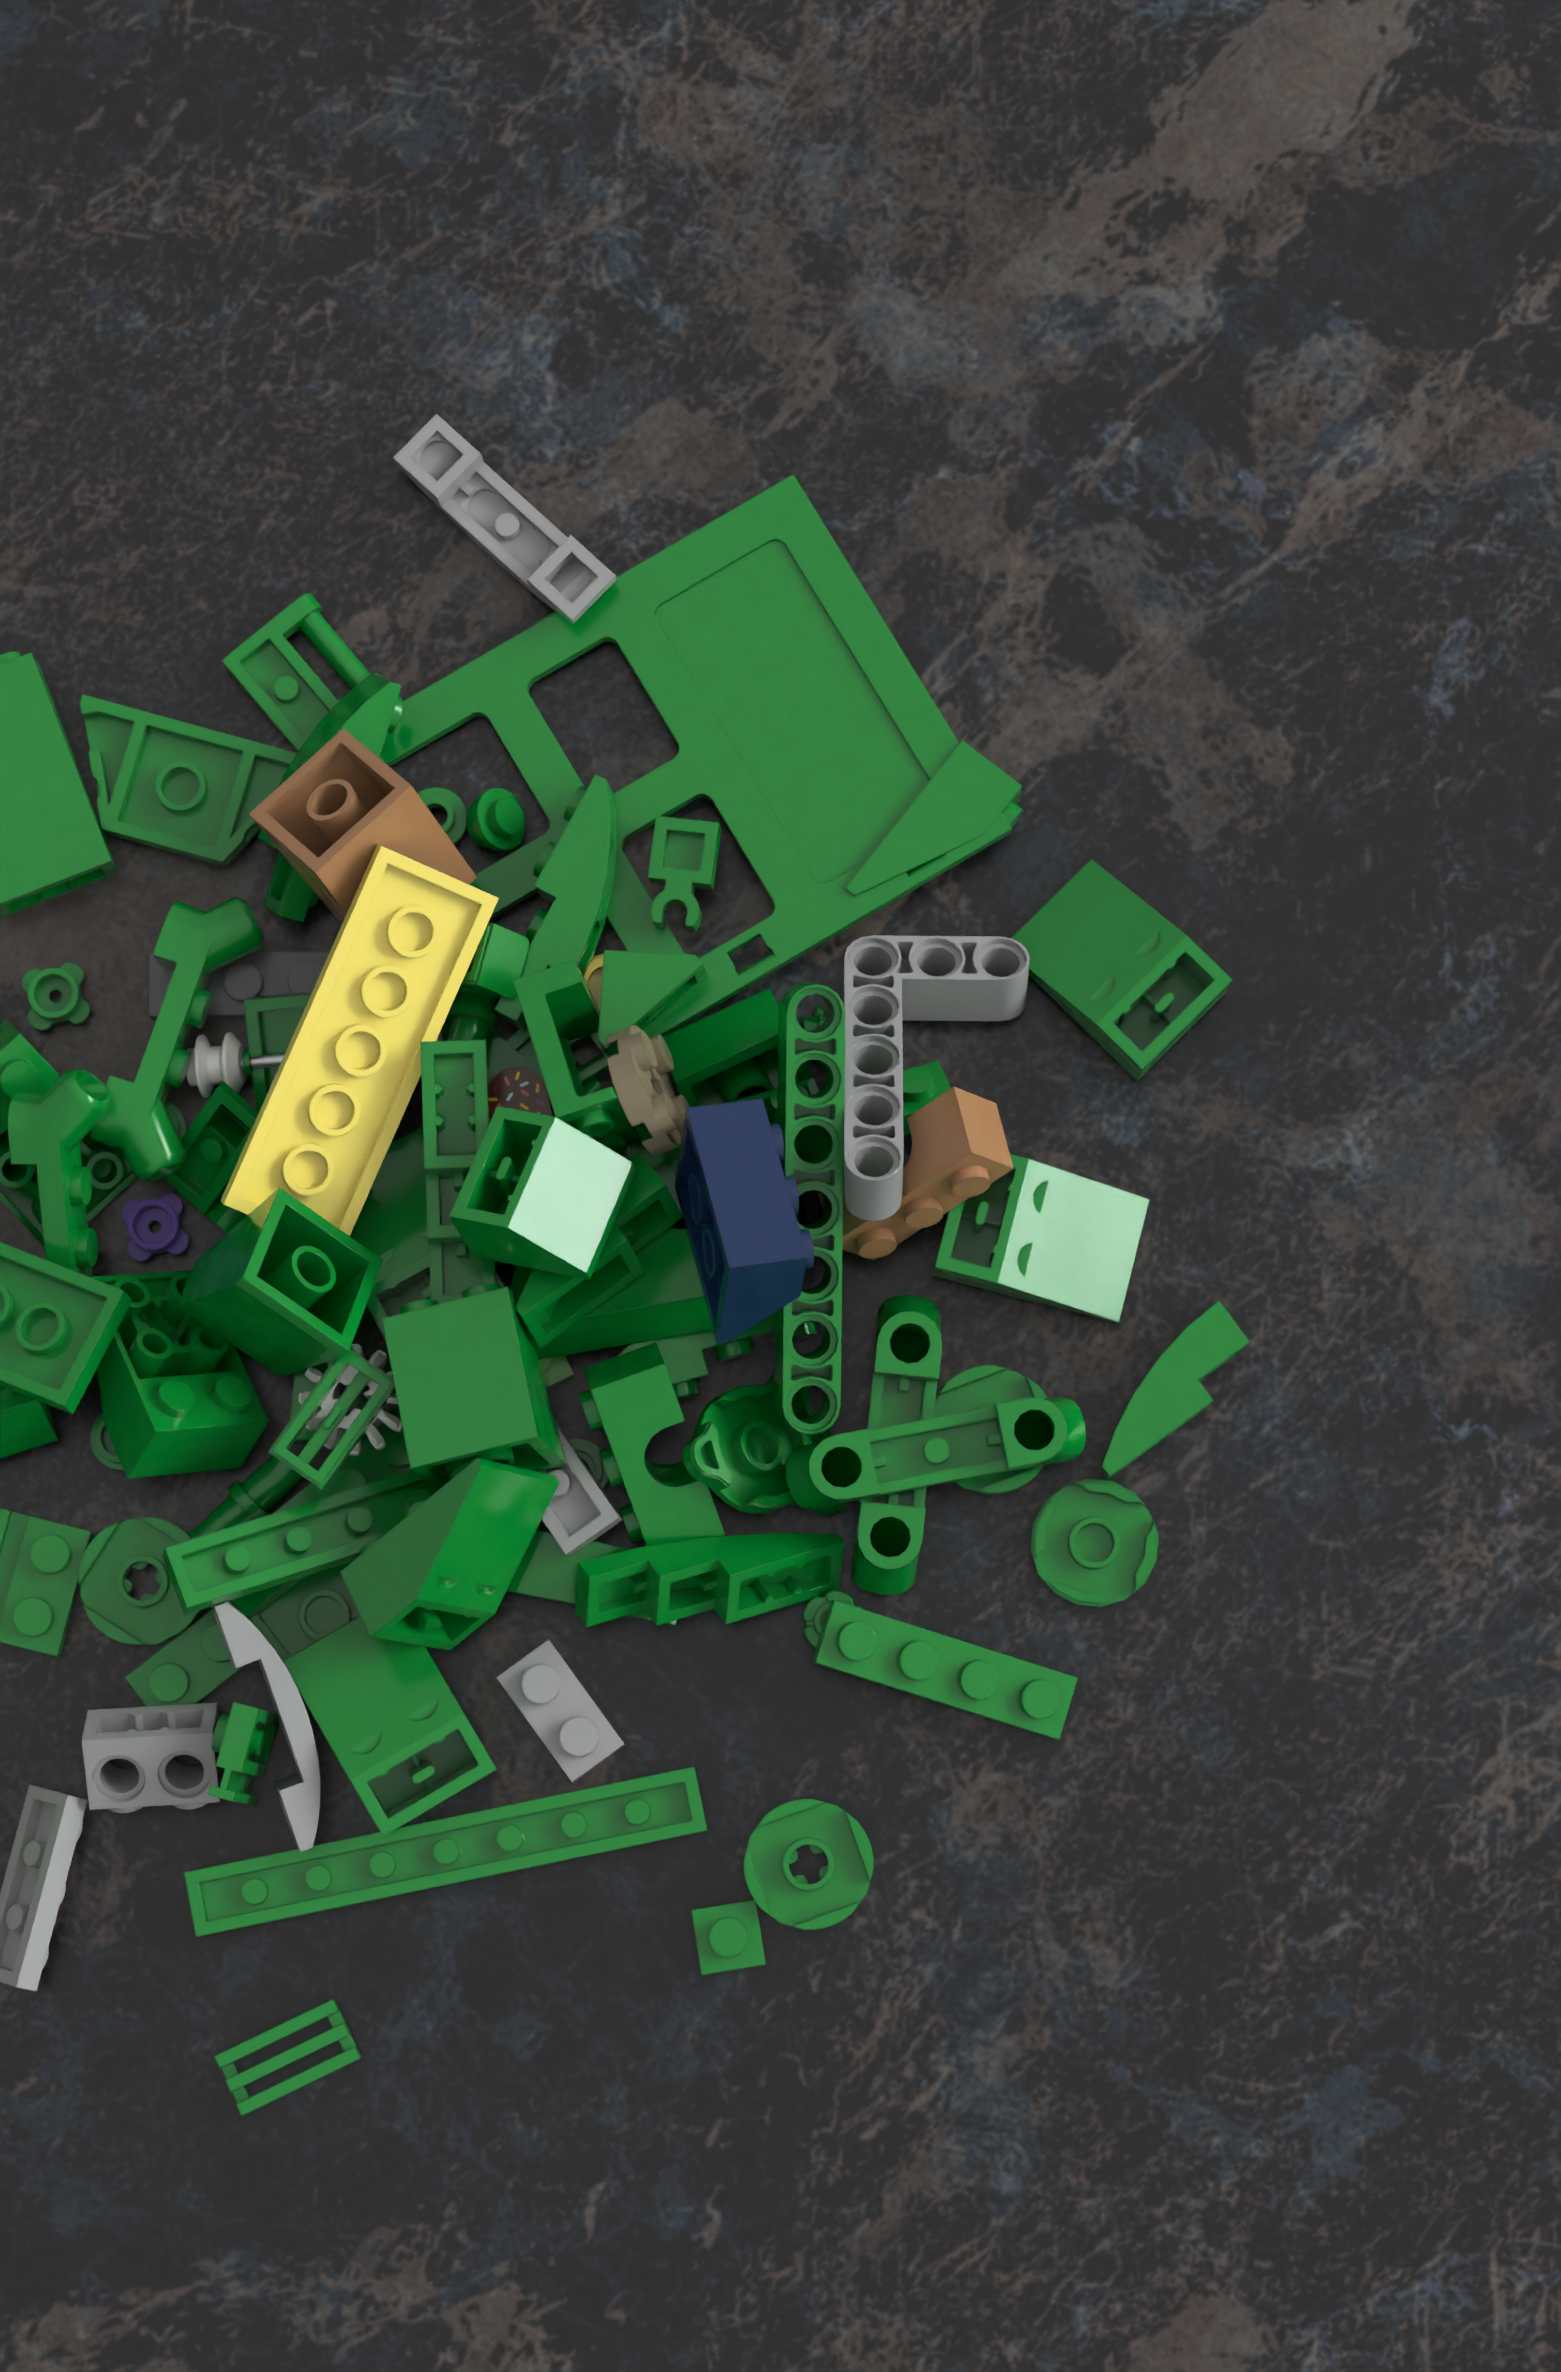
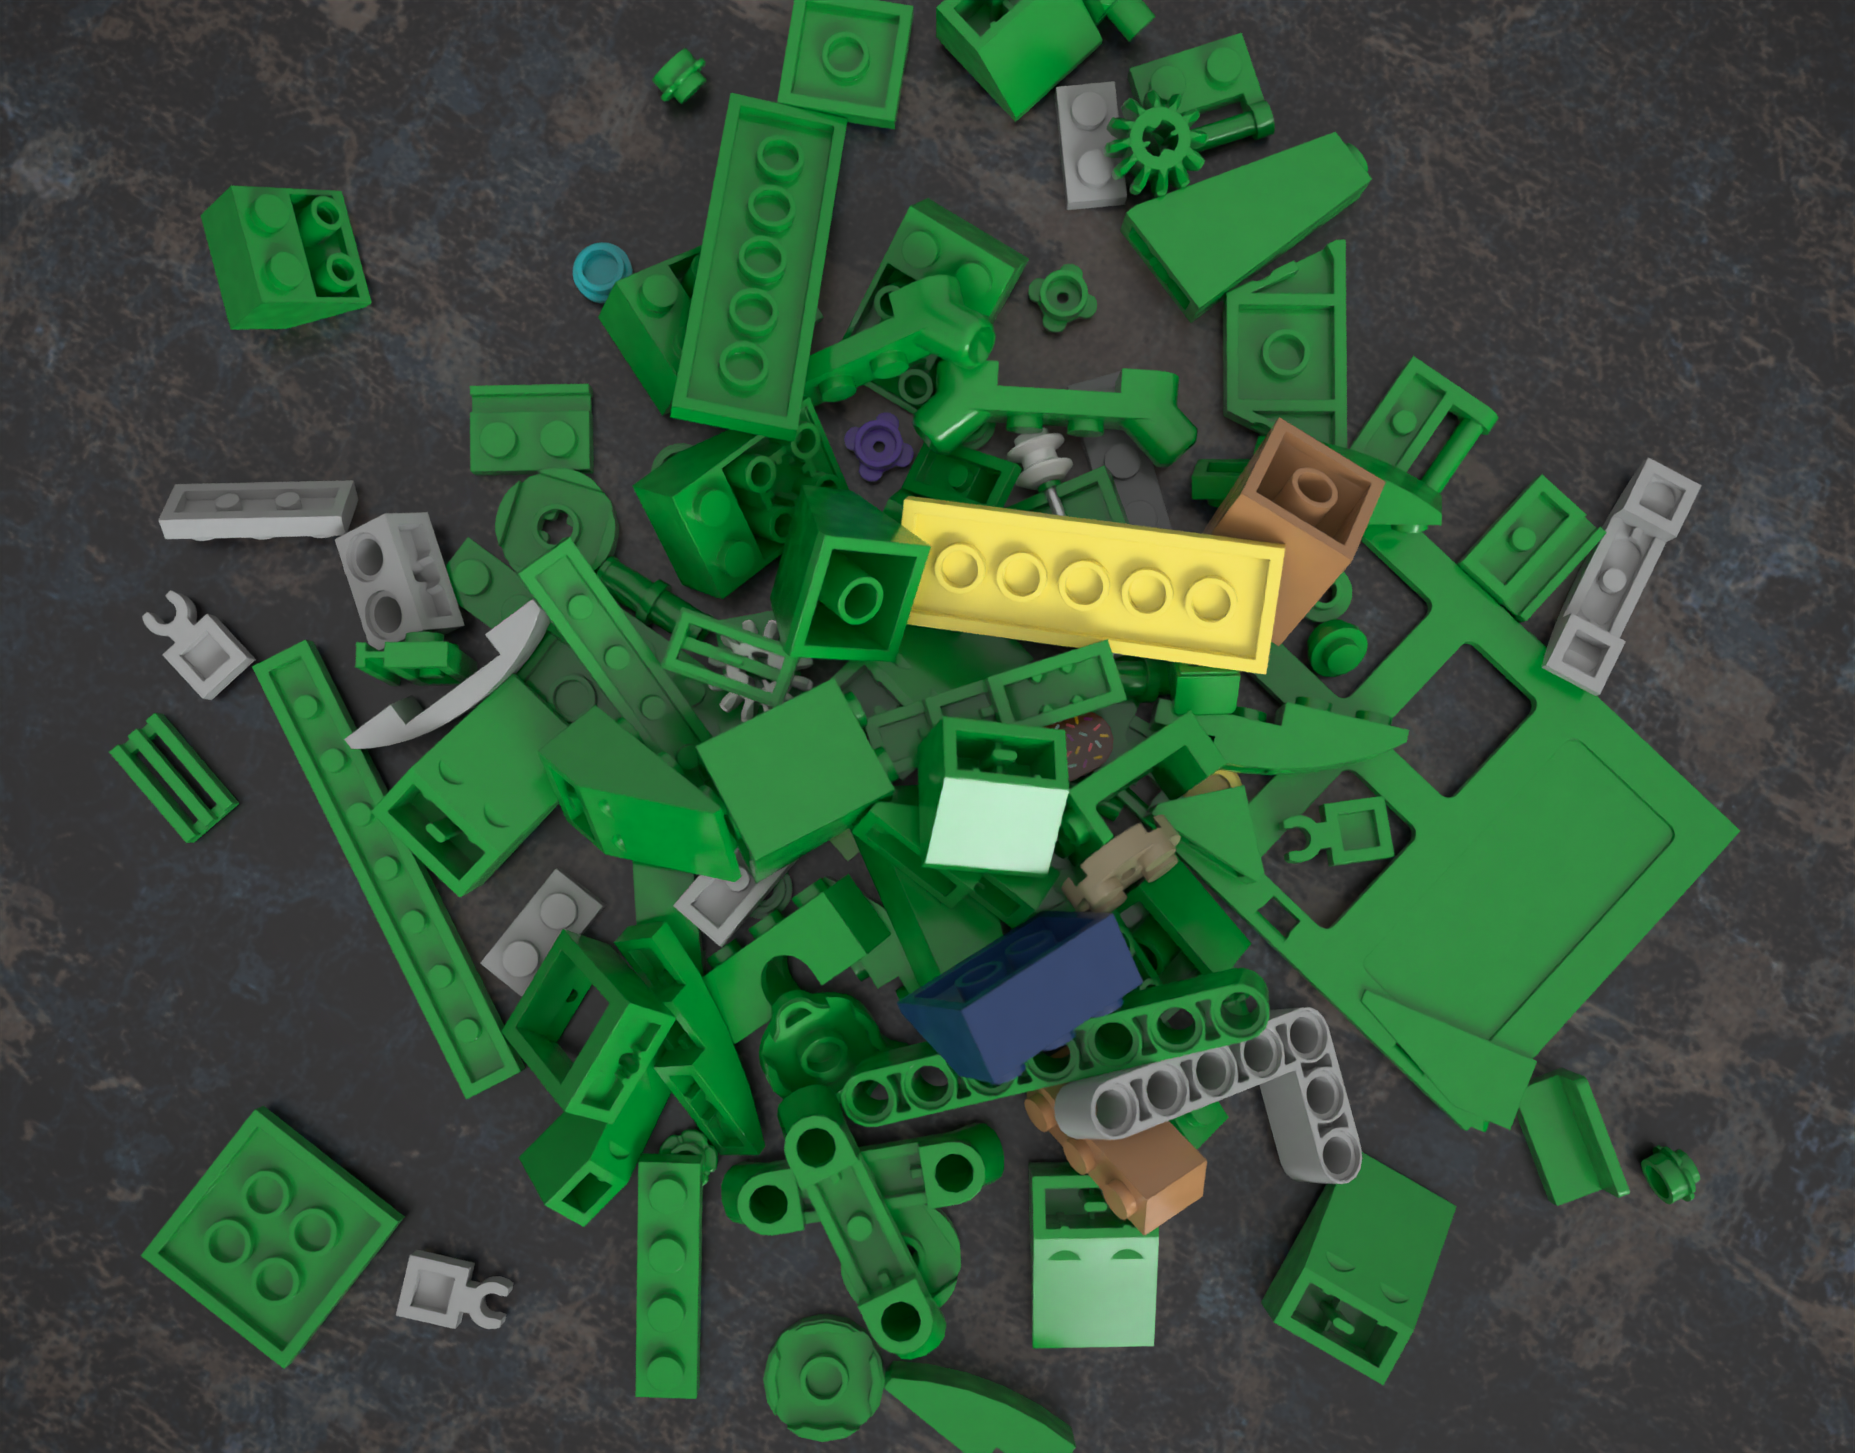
camera: 75 degrees right, 5 degrees up
green plate [691,1900,766,1975] -> none
green plate [744,1799,874,1930] -> none
none -> green plate [141,1105,405,1369]
none -> light grey plate [142,591,256,700]
none -> light grey plate [396,1249,514,1329]
none -> green window [501,929,677,1124]
none -> green slope [518,1043,671,1227]
none -> green plate [1456,474,1607,623]
none -> green panel [1516,1067,1630,1206]
none -> green plate [1641,1145,1700,1204]

